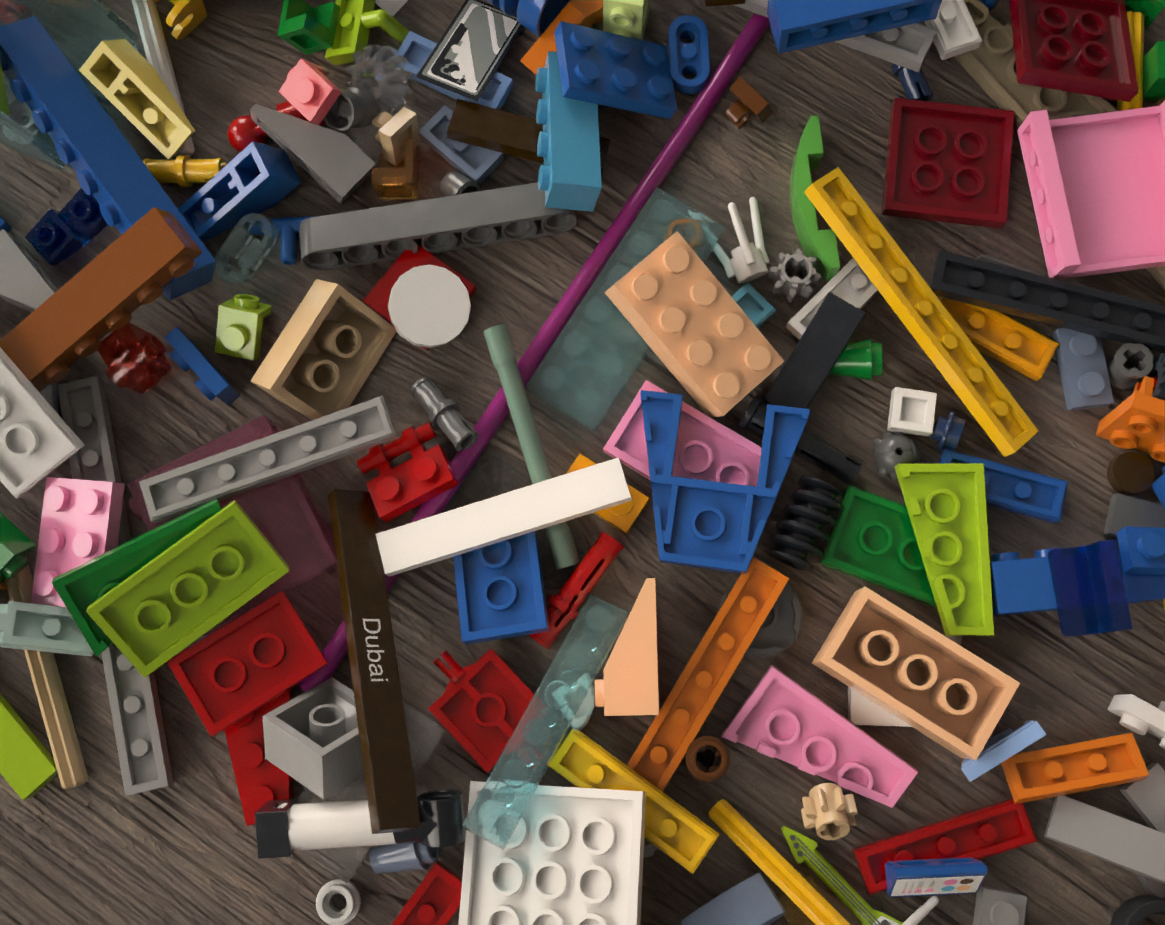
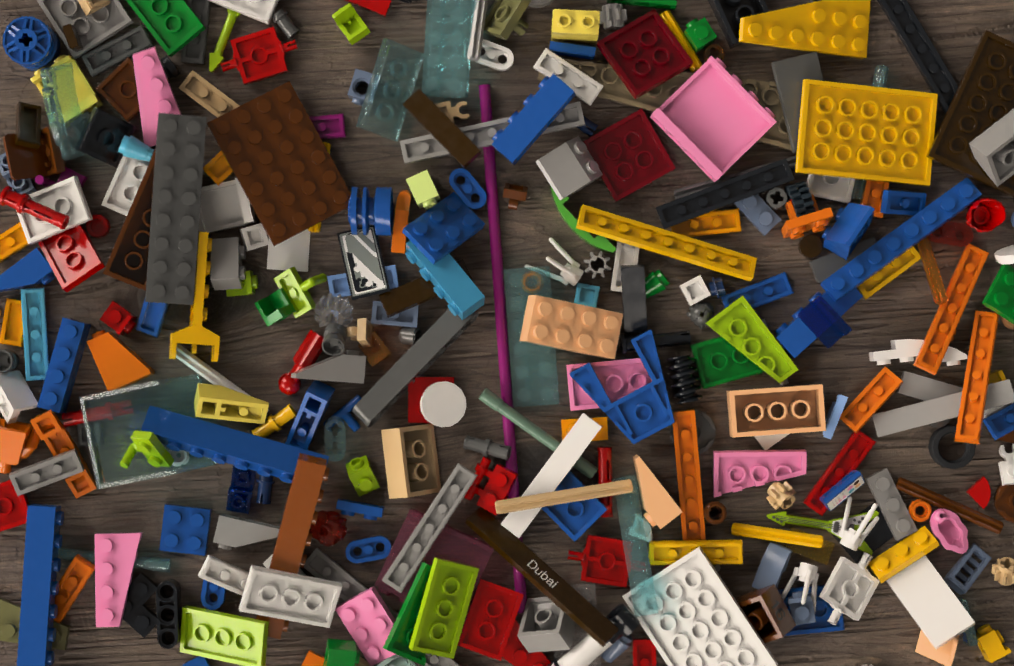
camera: 35 degrees left, 10 degrees up
coral bracket [278,58,342,125] -> none
none -> dark blue pin [256,475,275,504]
none -> blue plate [345,535,392,563]
none -> tan axle [495,479,633,514]
none -> light grey slope [535,136,603,201]

